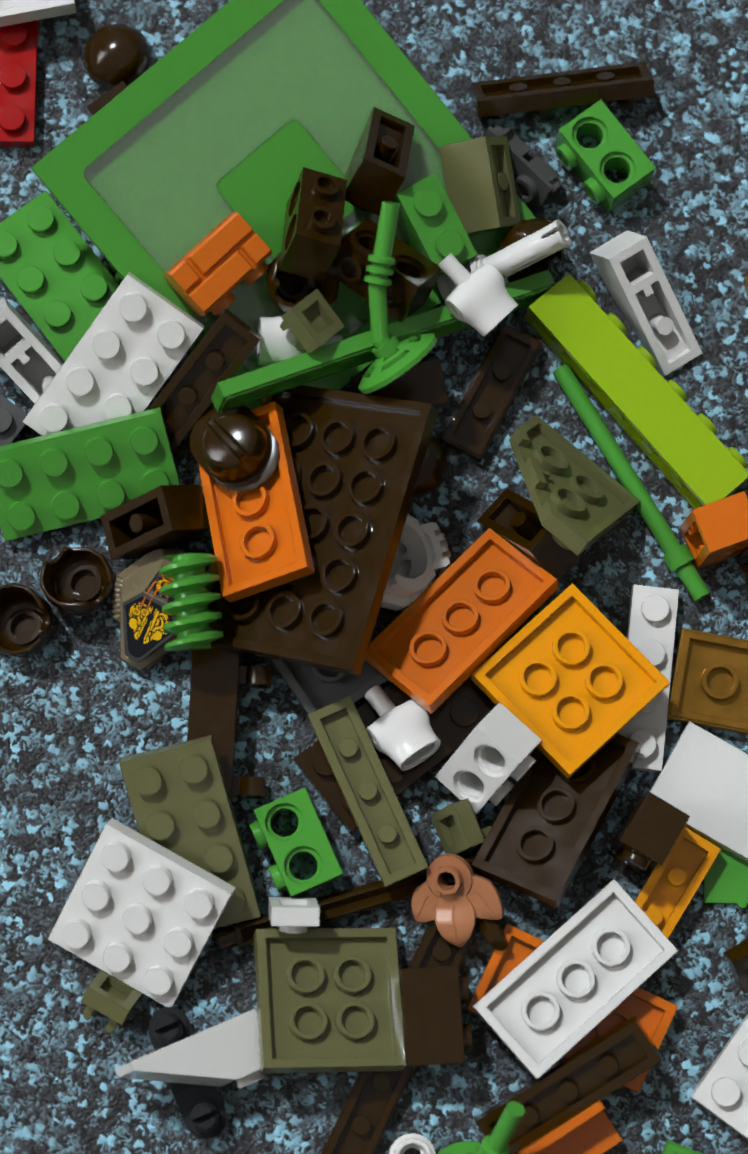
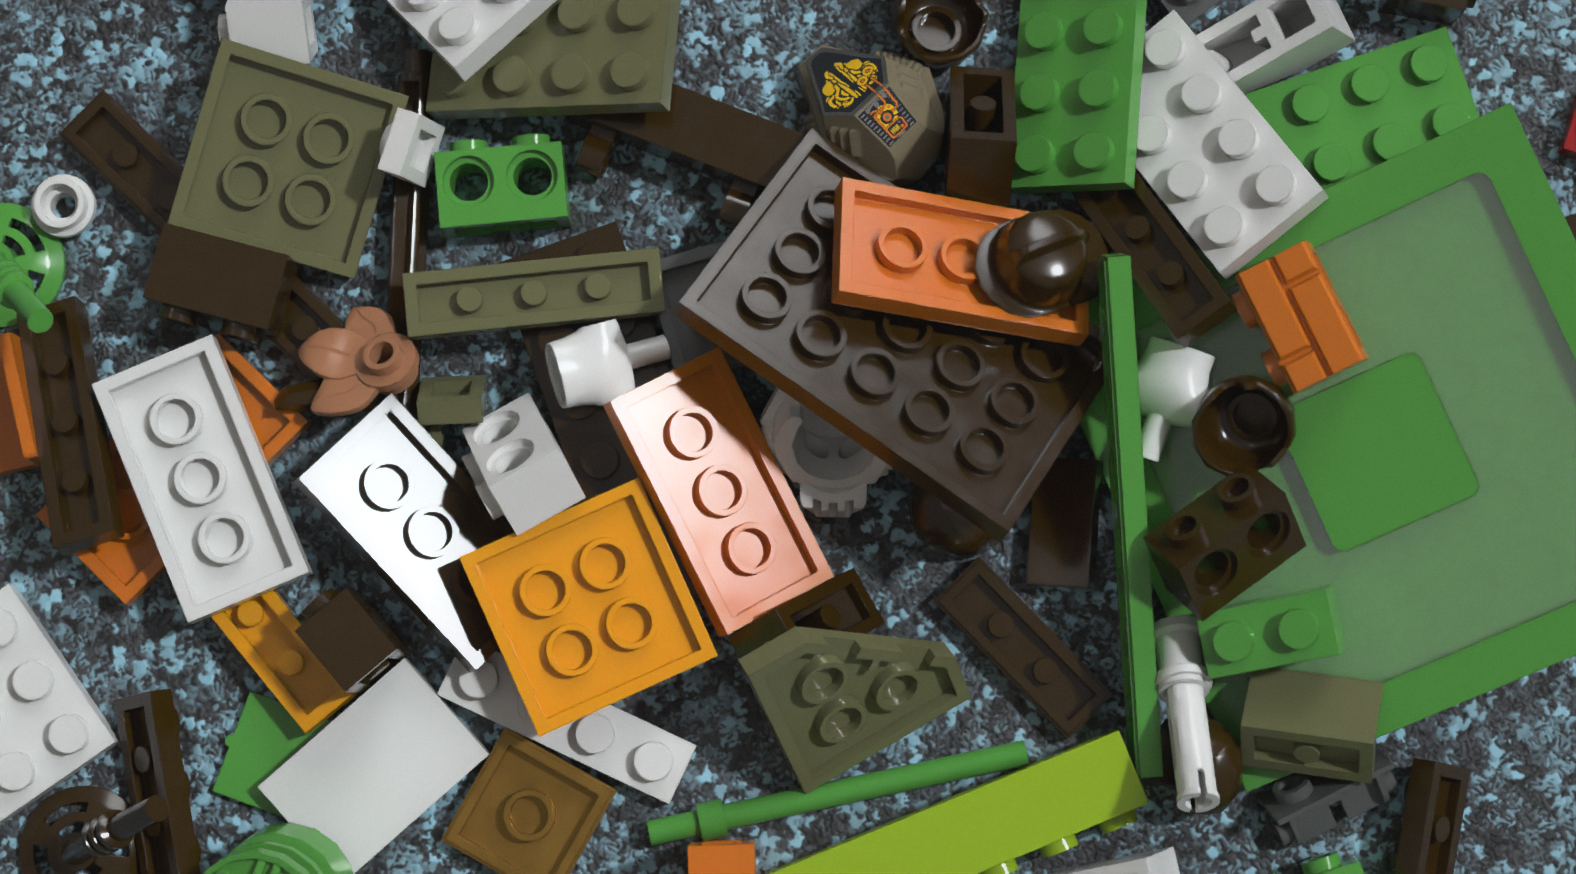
camera: 115 degrees right, 5 degrees up
bright green piece [159,553,224,651] -> none
dark brown brick [279,167,347,282] -> none
olive tile [280,289,345,354] -> none
dark brown slope [345,107,415,216] -> none
bright green dish [358,201,438,394] -> none
white piece [438,253,519,337] -> none

